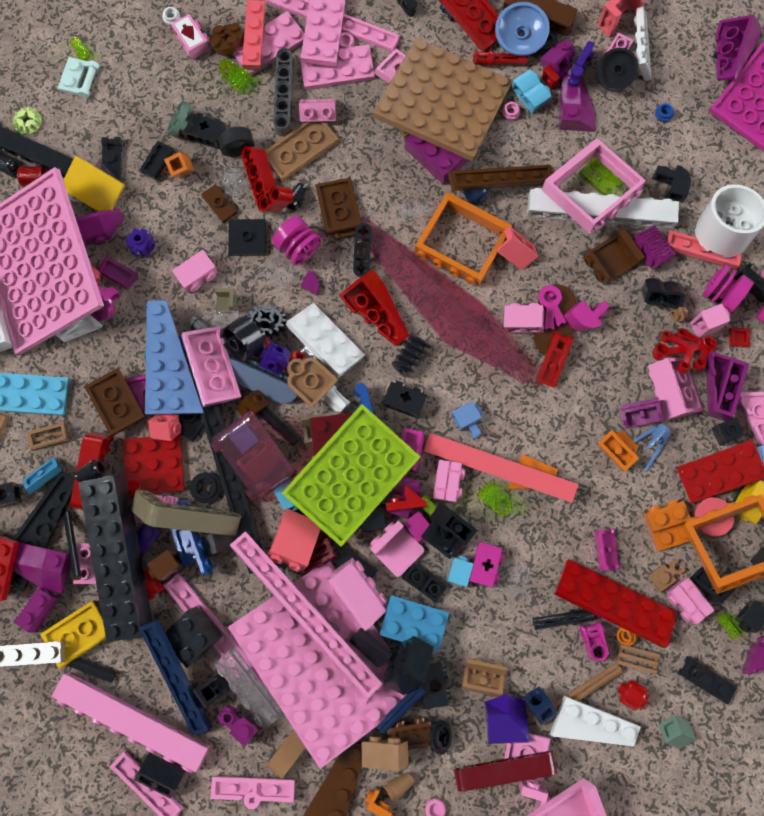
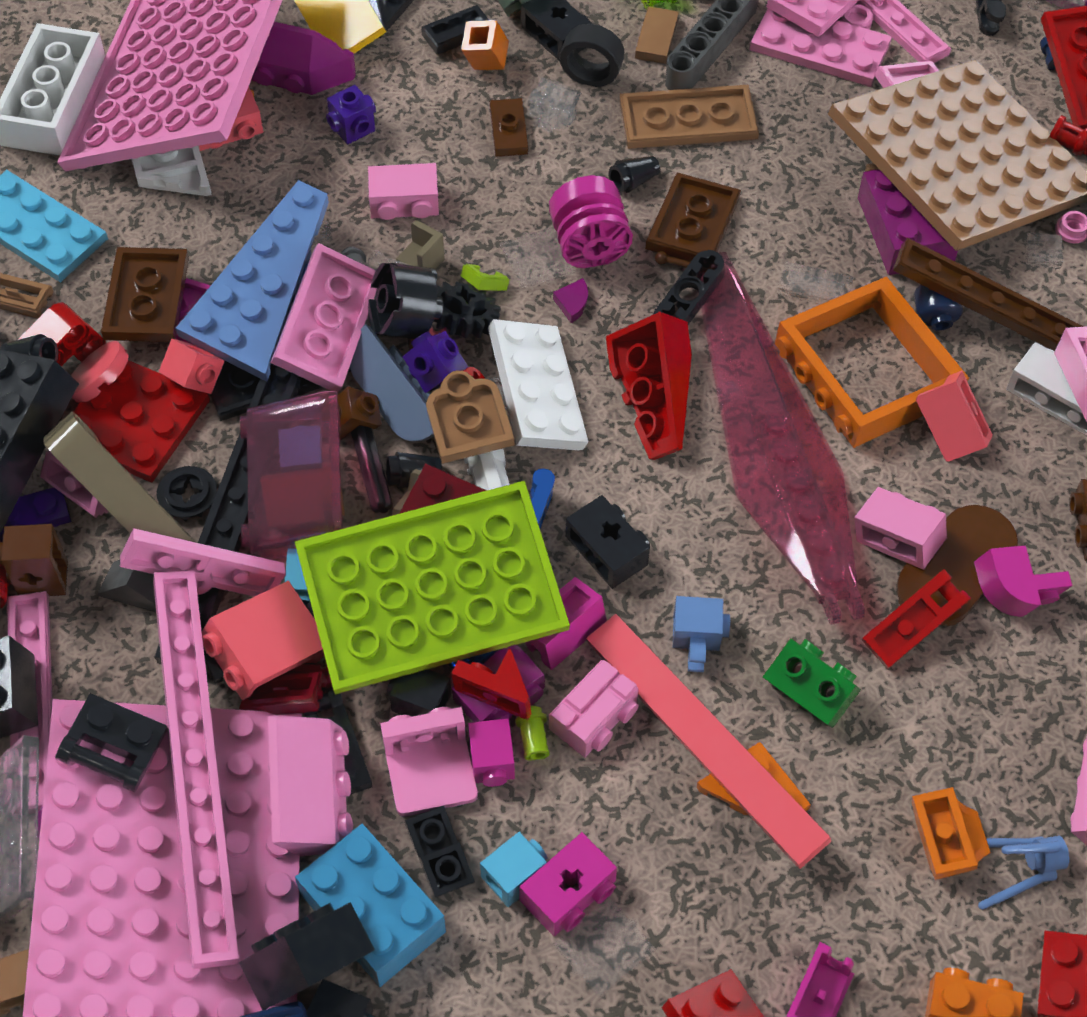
camera: 30 degrees right, 20 degrees down
dark pink tile [90,285,120,321] -> none
magenta tile [97,256,138,290] -> none
blue bracket [171,500,213,576] -> none
black plate [228,219,266,256] -> none
red beam [241,146,294,213] -> none
bright pink bracket [299,99,336,122] -> none
black slope [349,628,392,667] -> none
black piece [392,336,431,378] -> none
black brick [421,503,478,559] -> none
clear neon green piece [476,480,513,517] -> none
dark pink piece [538,285,566,330] -> none
magenta hinge [619,398,665,429] -> none
none -> black plate [55,693,167,792]
none -> coral tile [71,341,129,403]
none -> bright pink hinge [120,528,286,597]
none -> black cone [386,452,442,489]
none -> lime tile [460,264,510,291]
none -> medium nougat tile [635,6,679,64]
none -> green brick [763,638,861,728]

